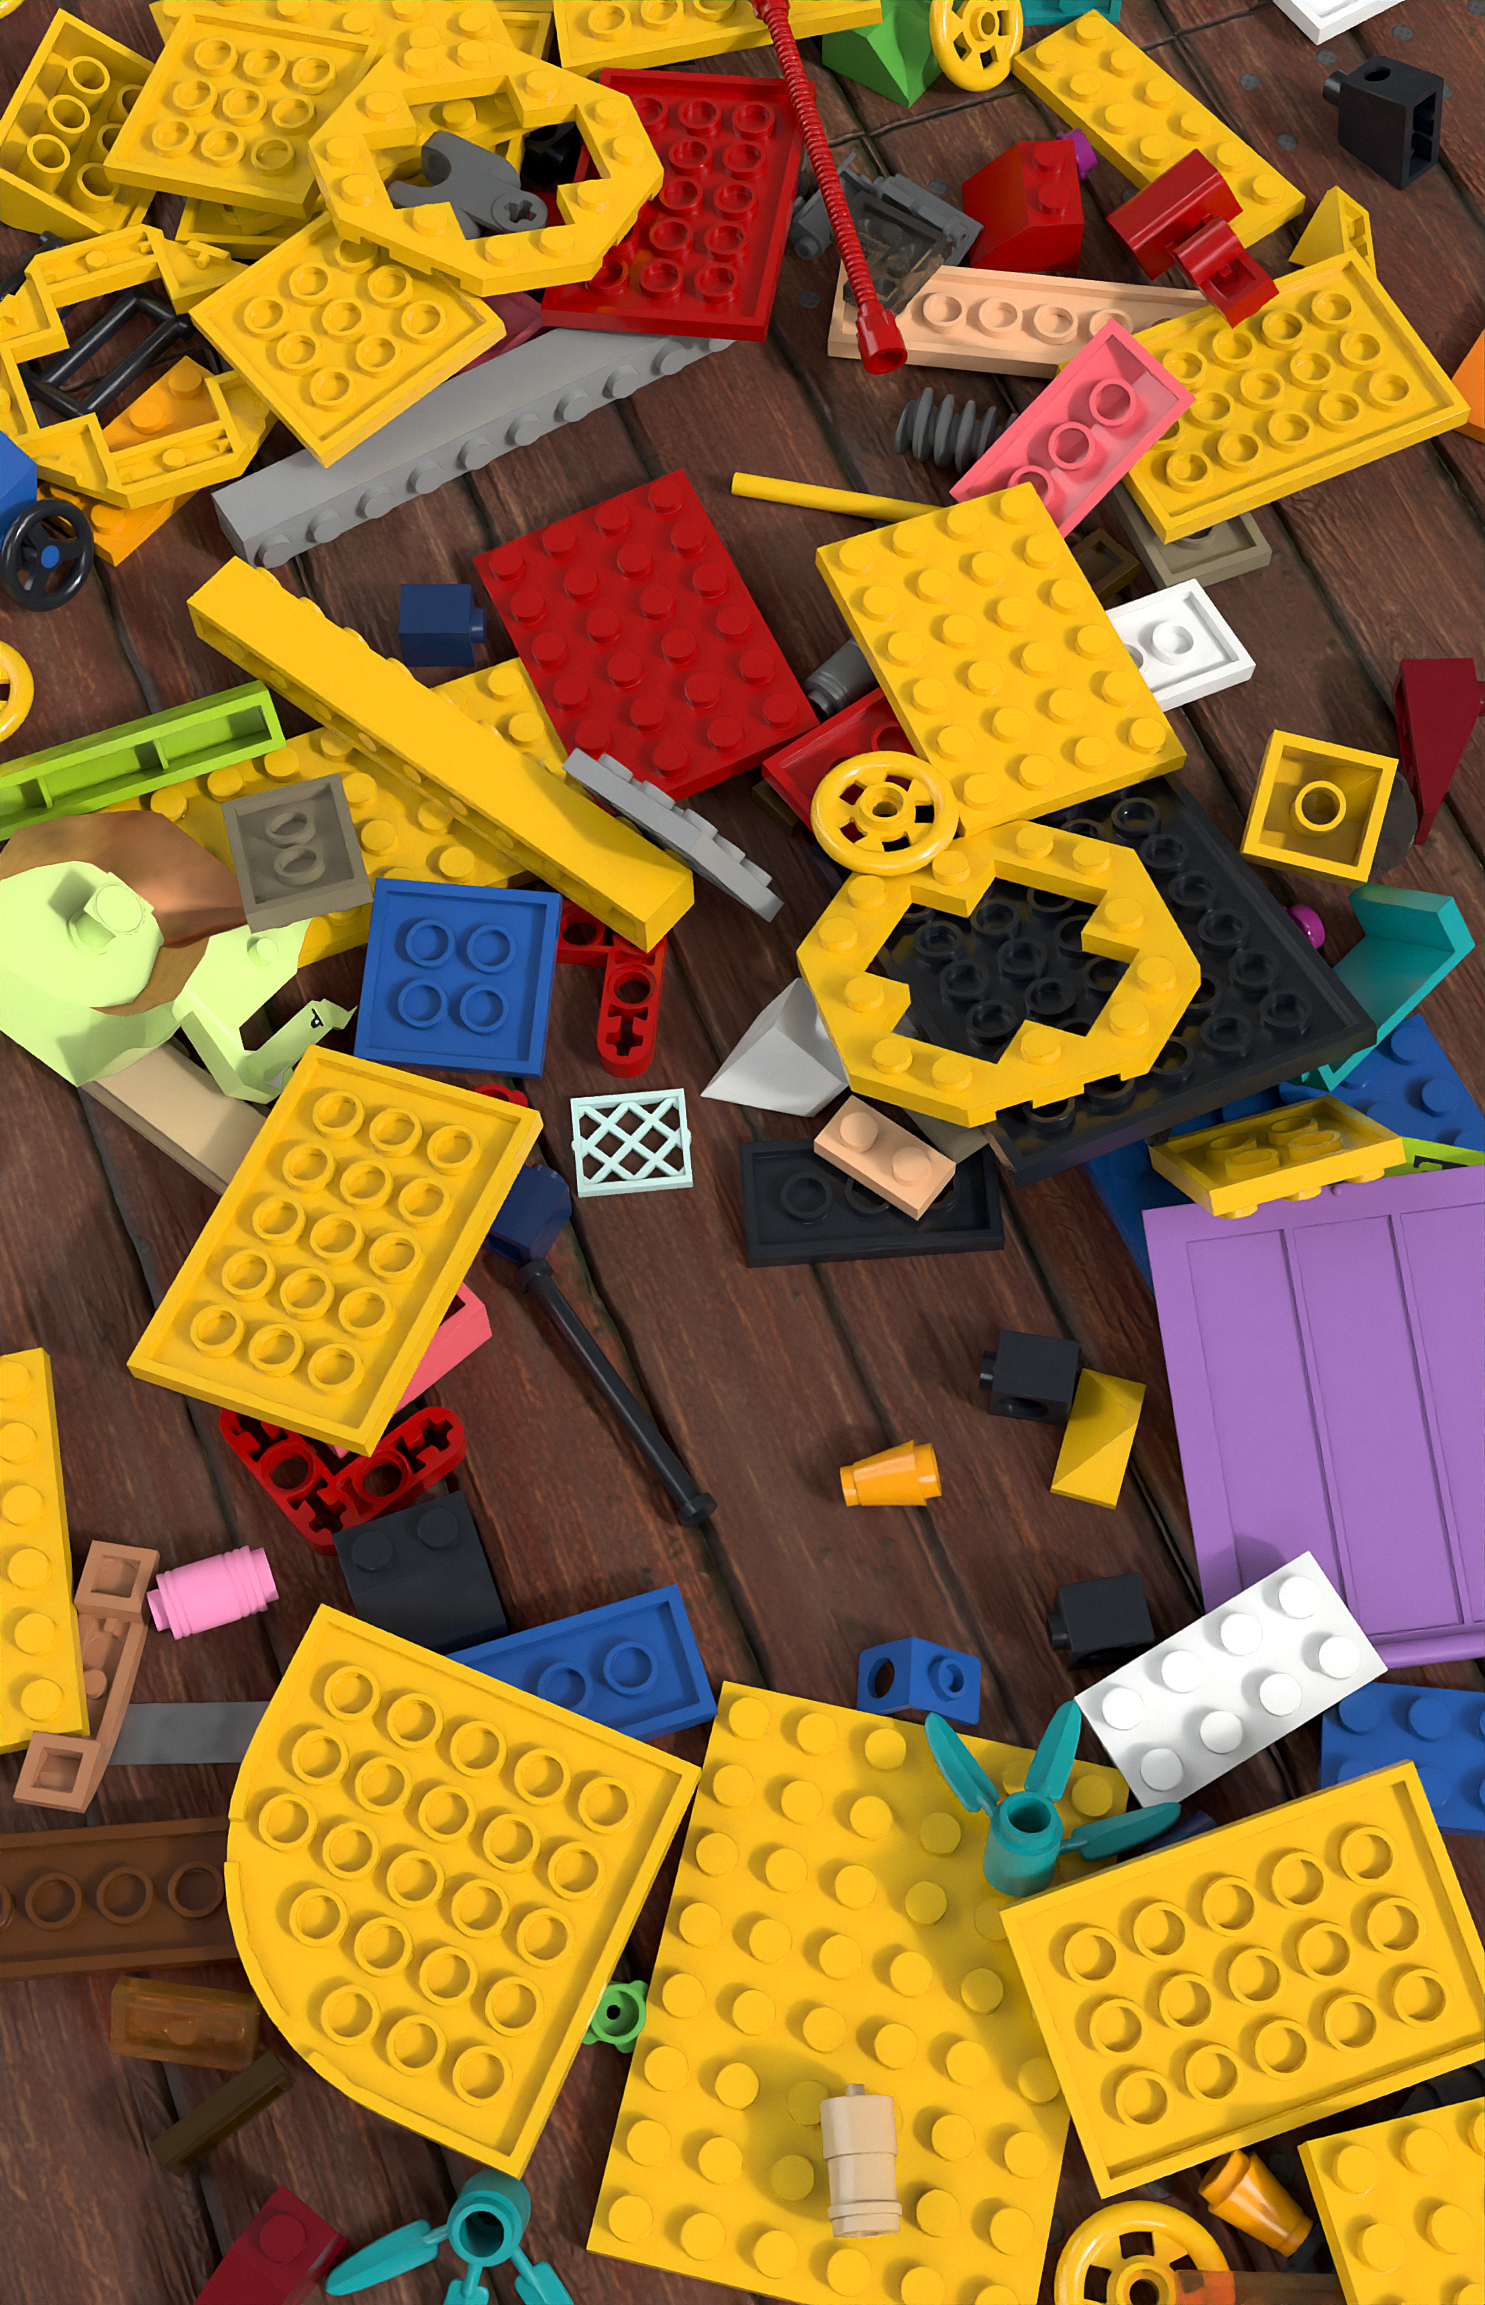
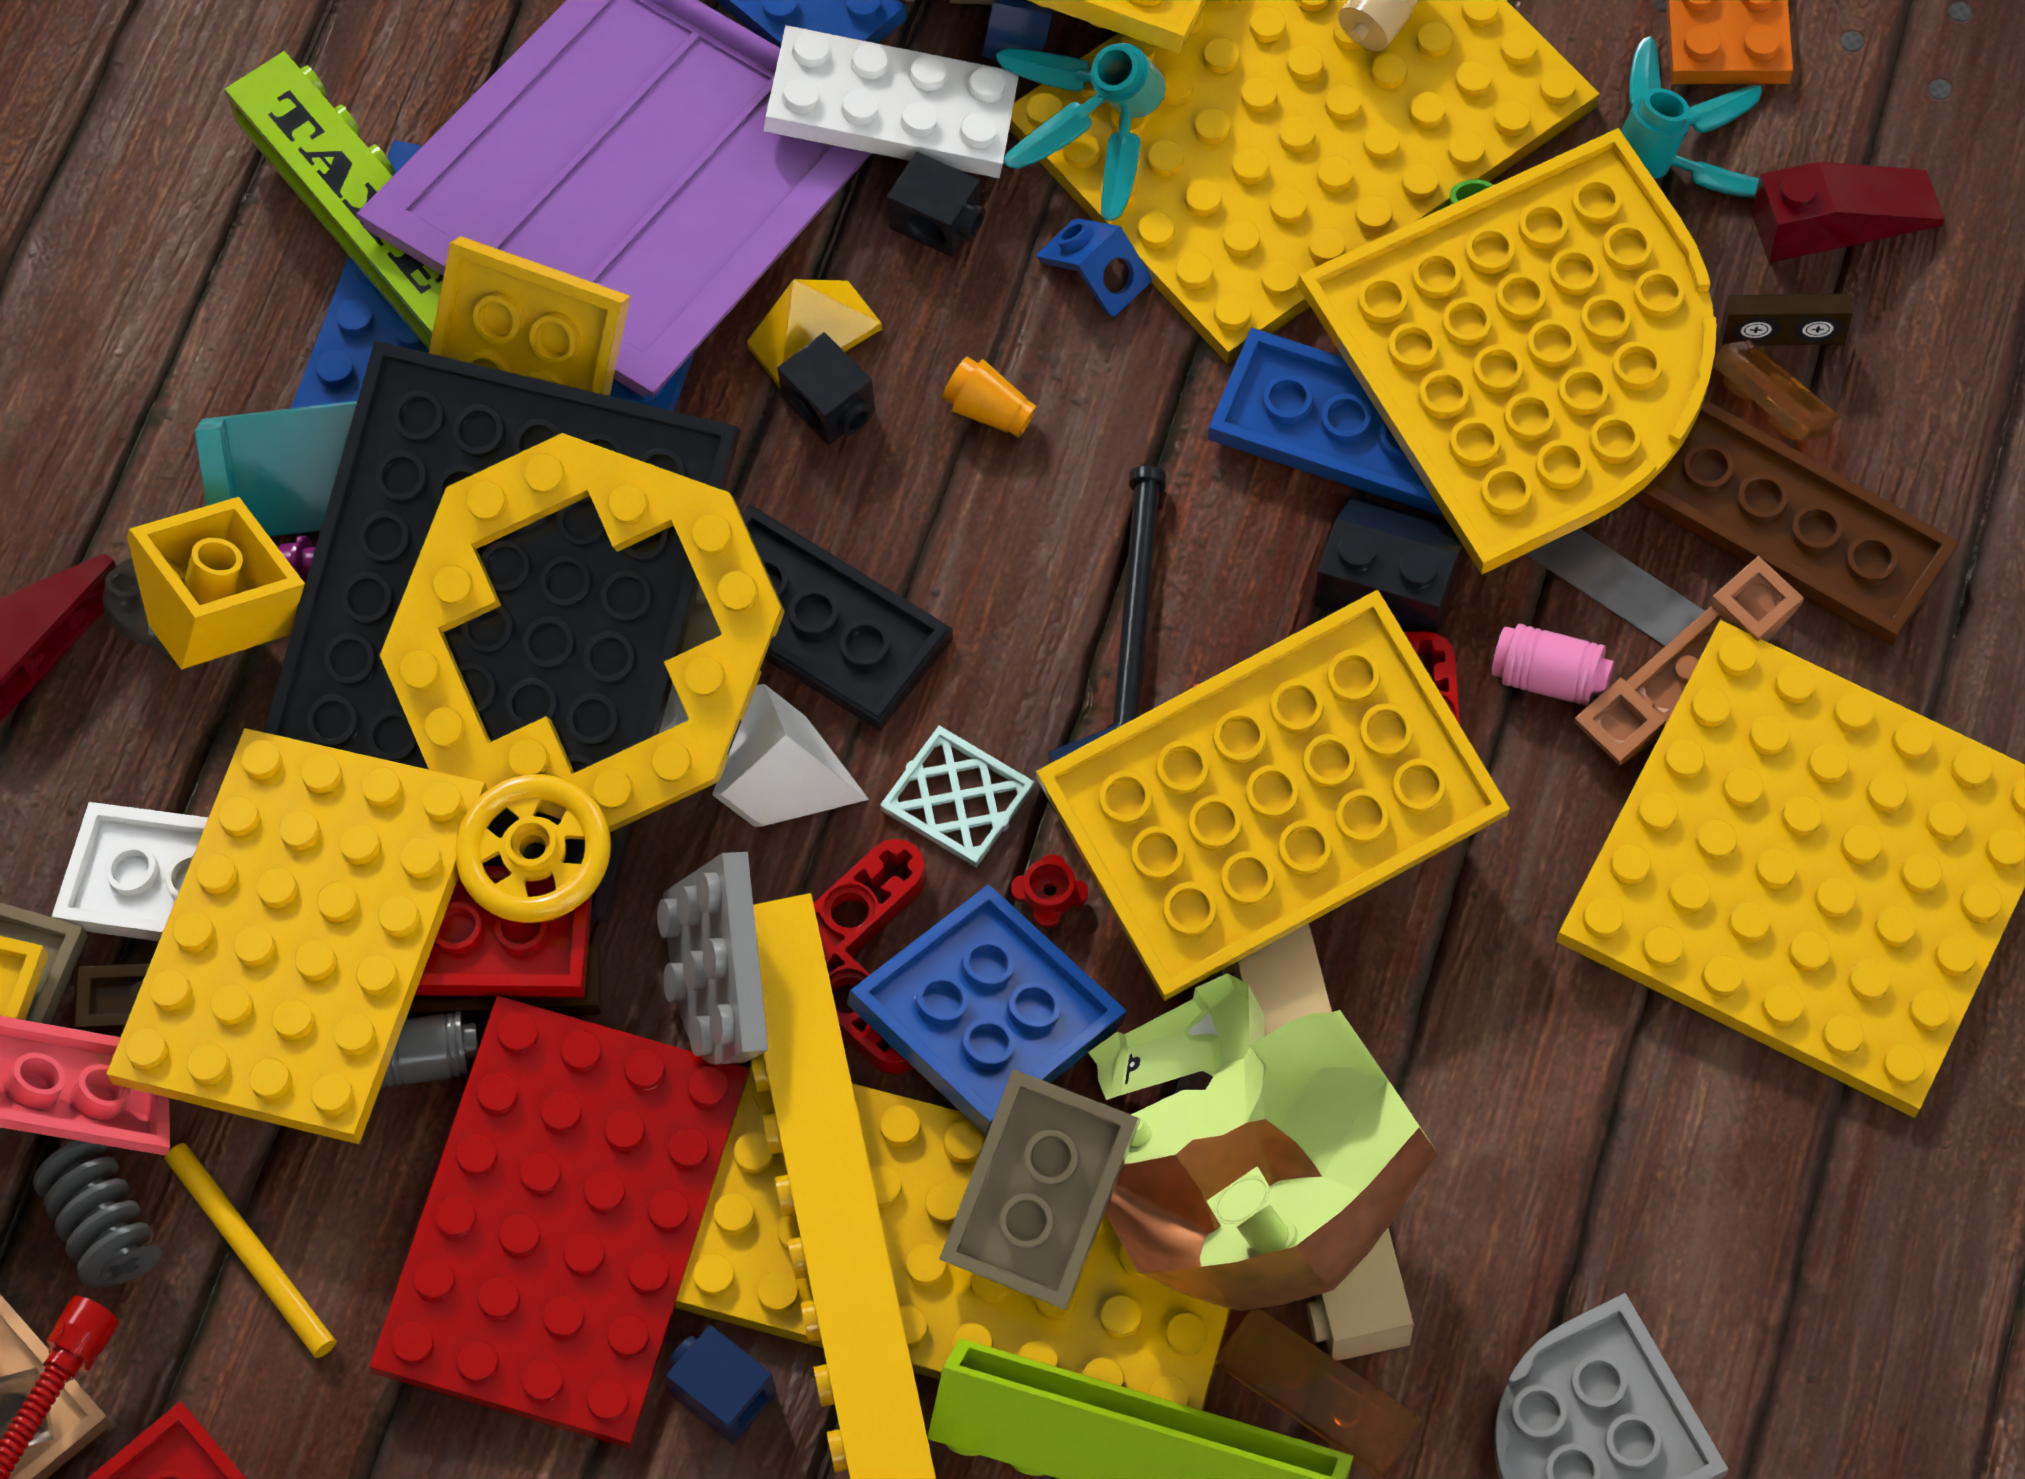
camera: 140 degrees left, 0 degrees up
light nougat plate [814,1095,956,1221] -> none

